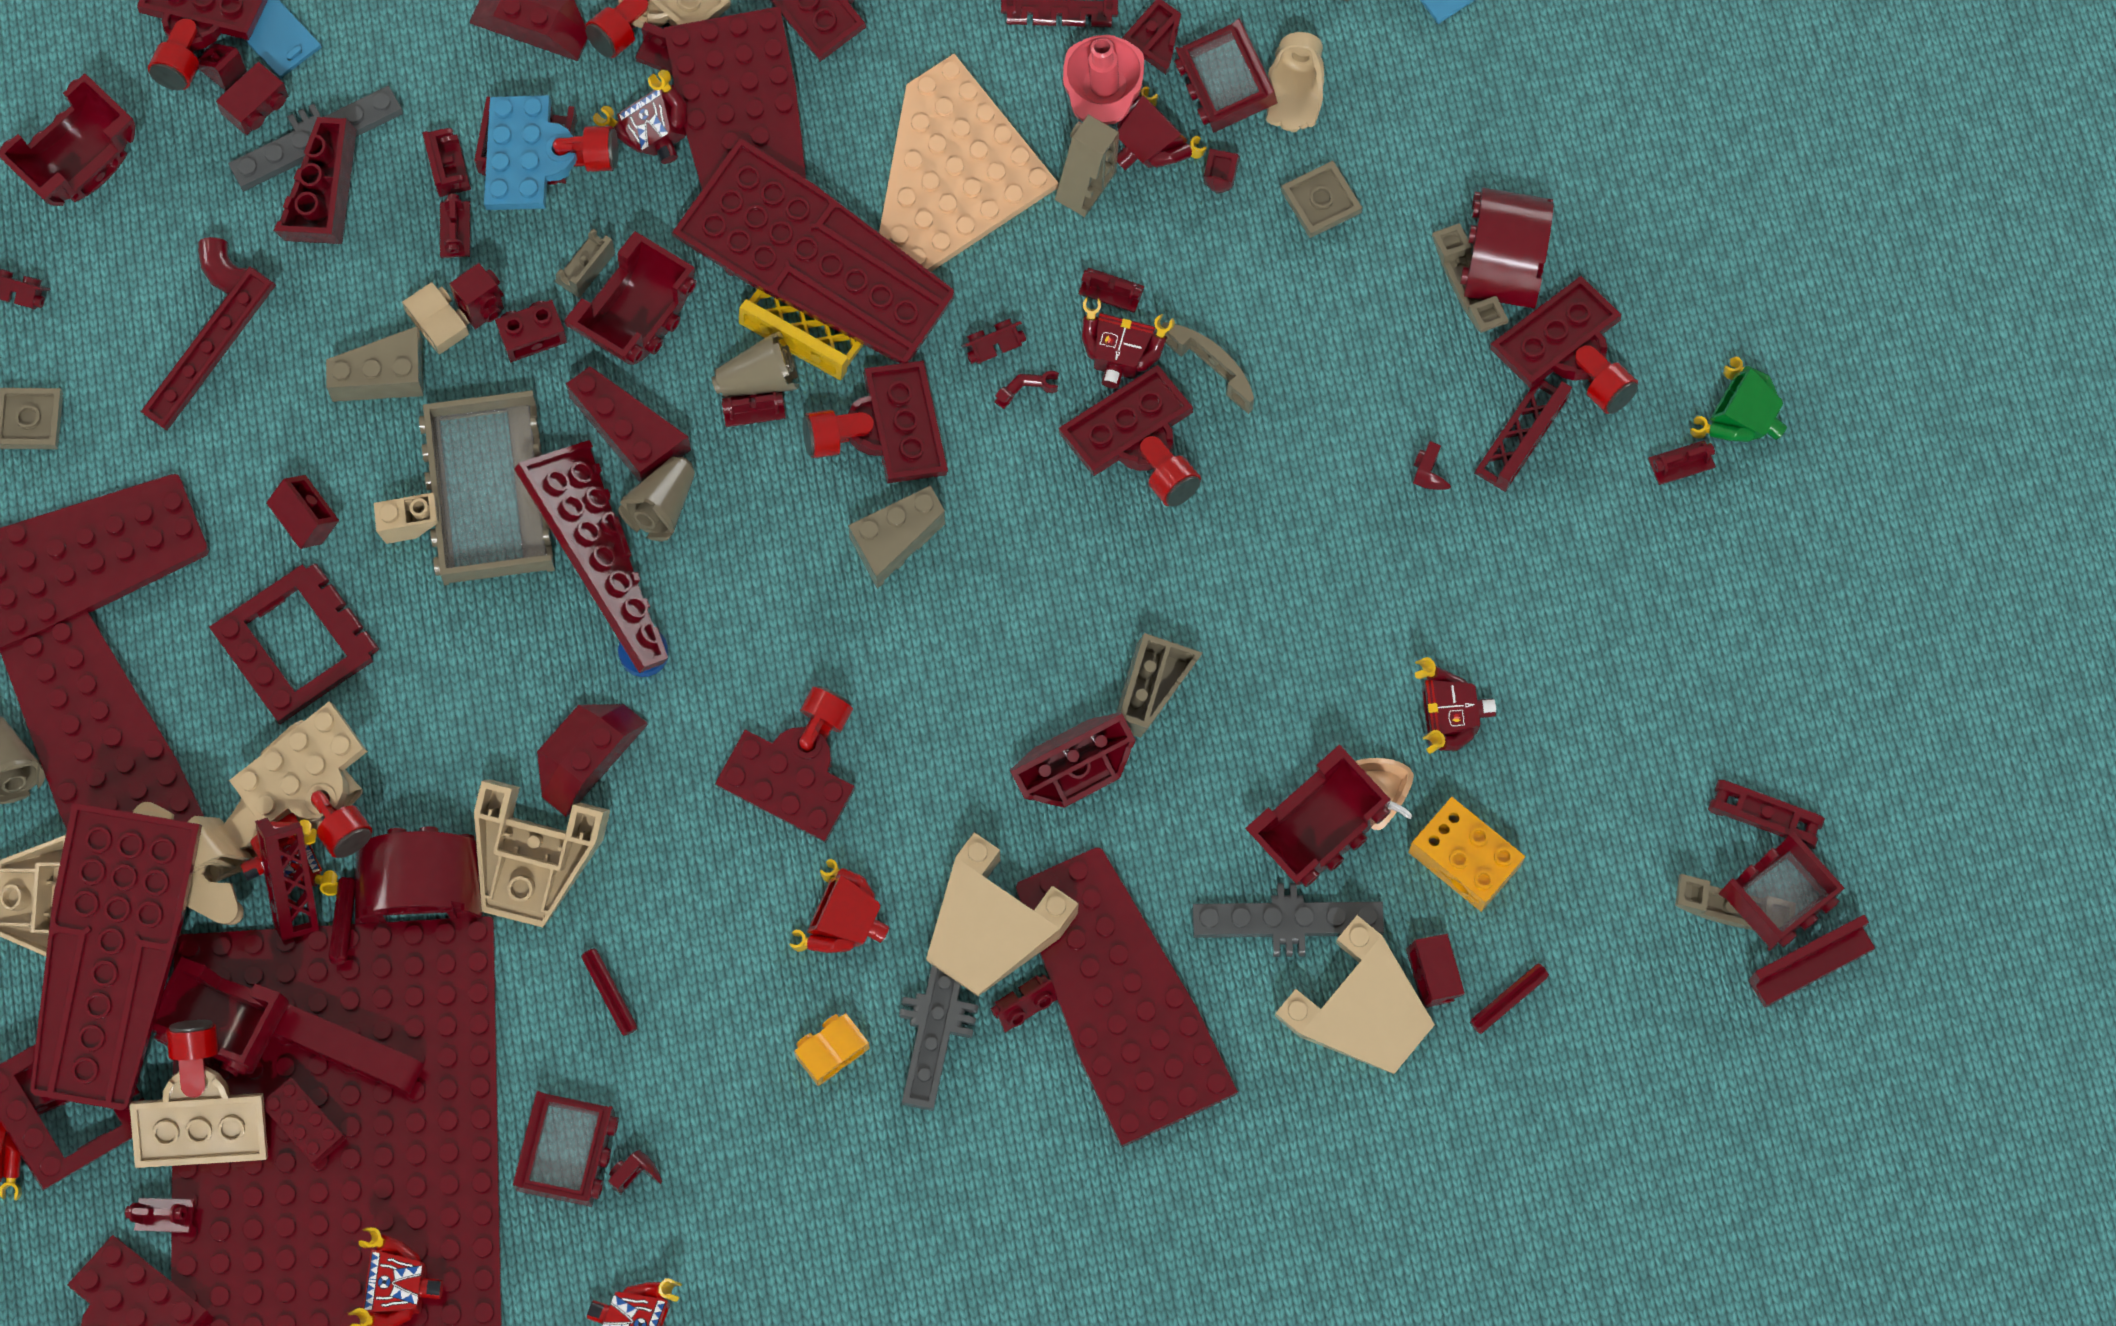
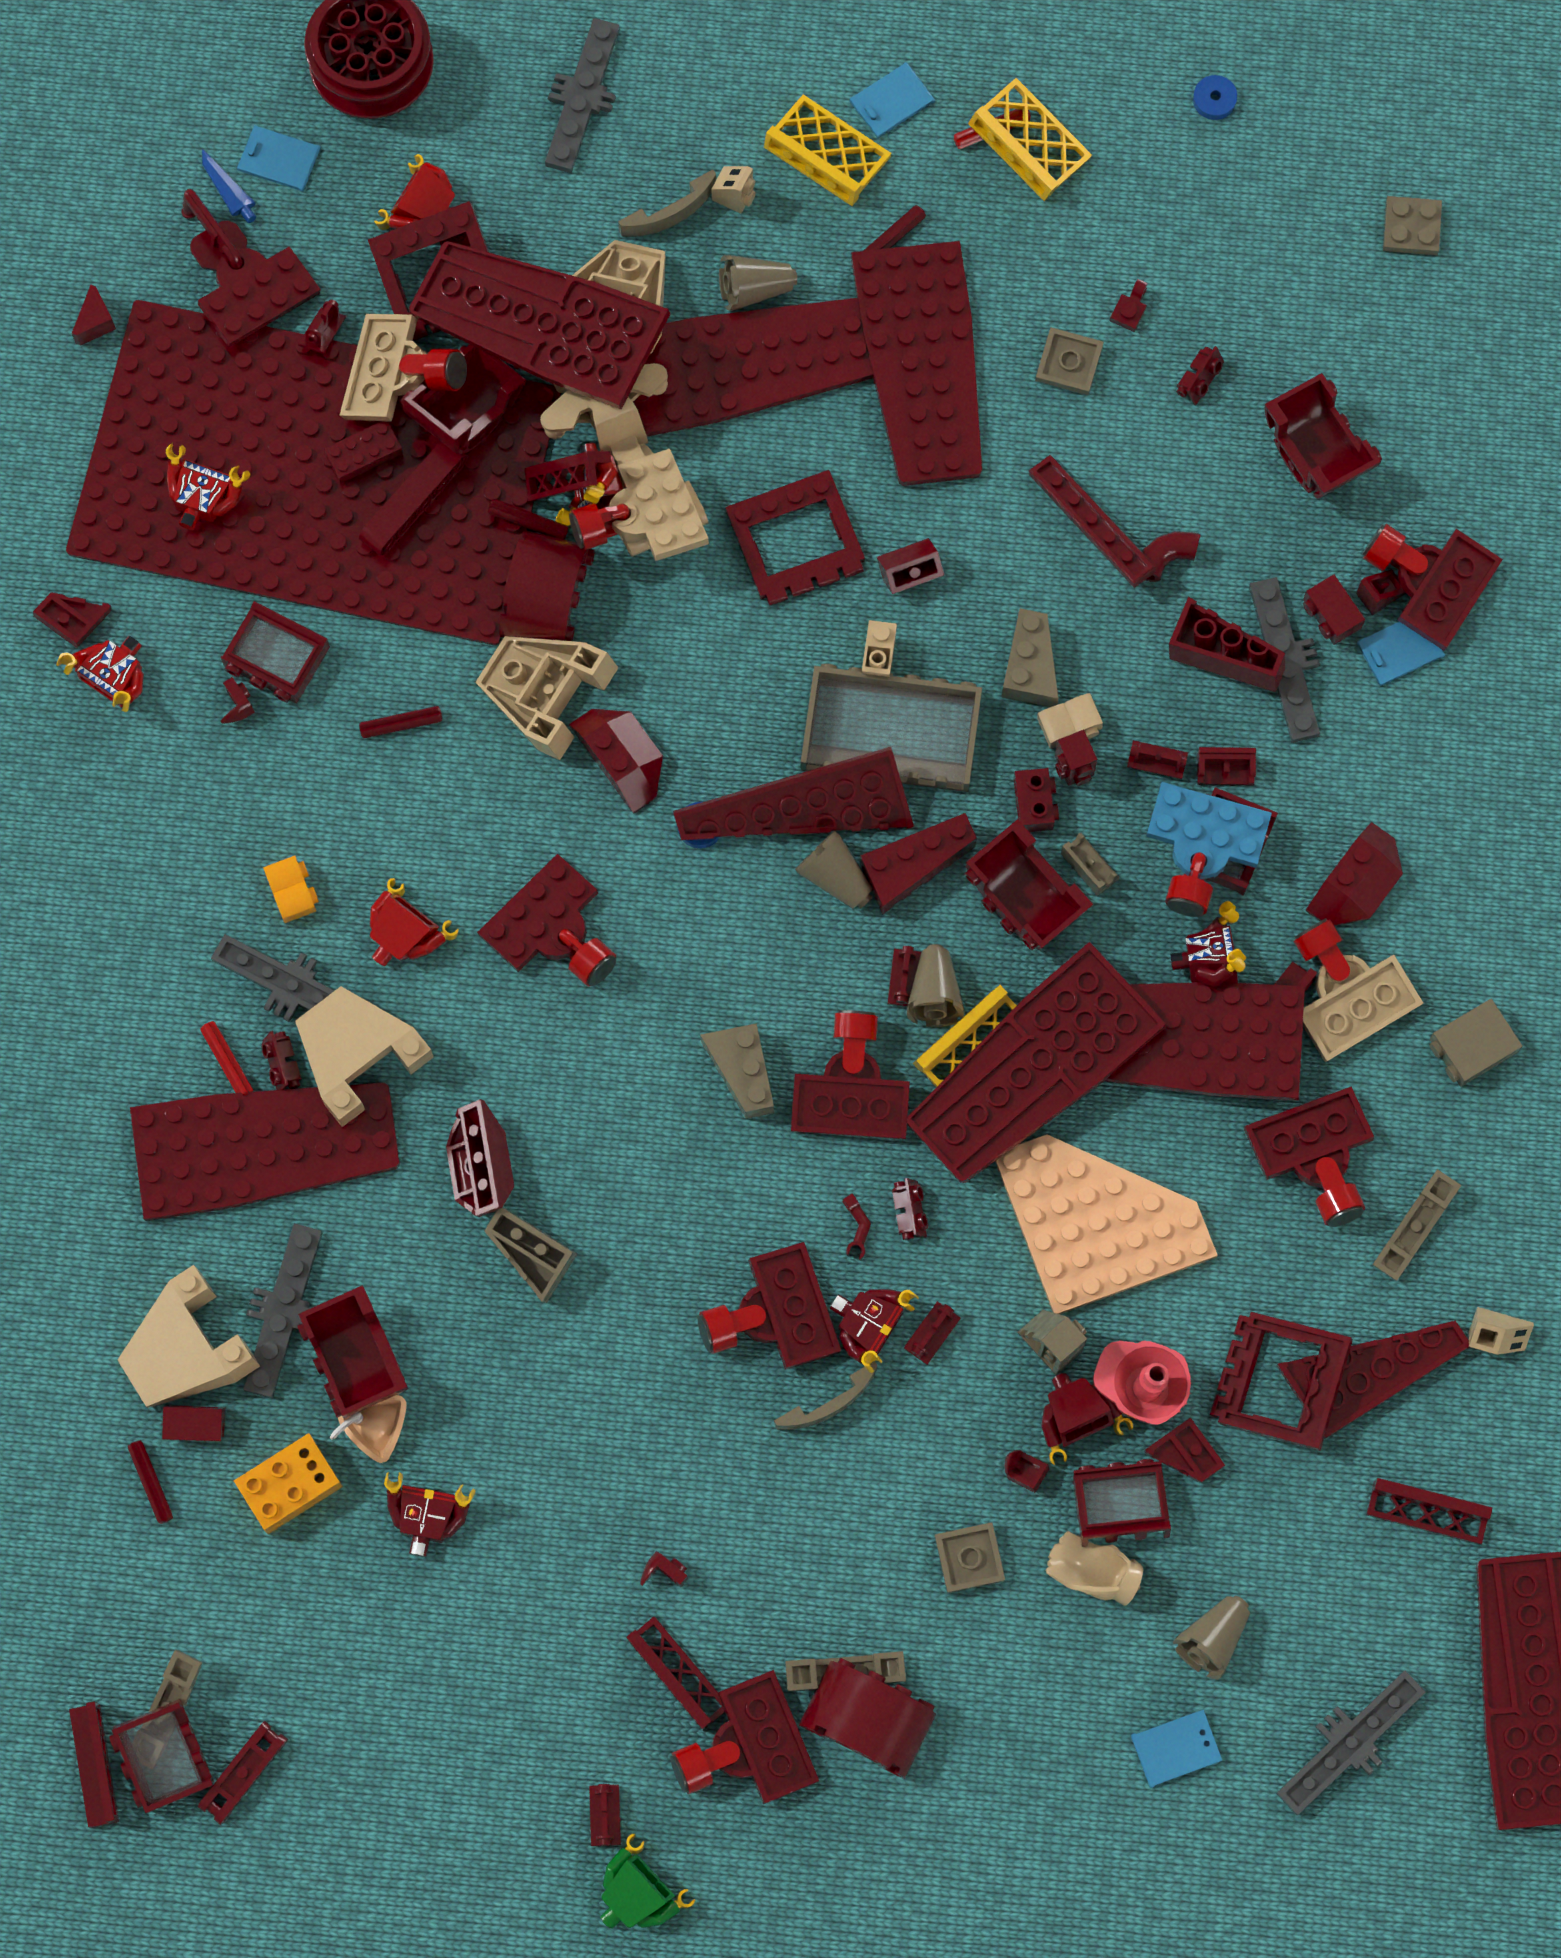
camera: 110 degrees right, 5 degrees up
none -> red axle [200,1021,253,1096]

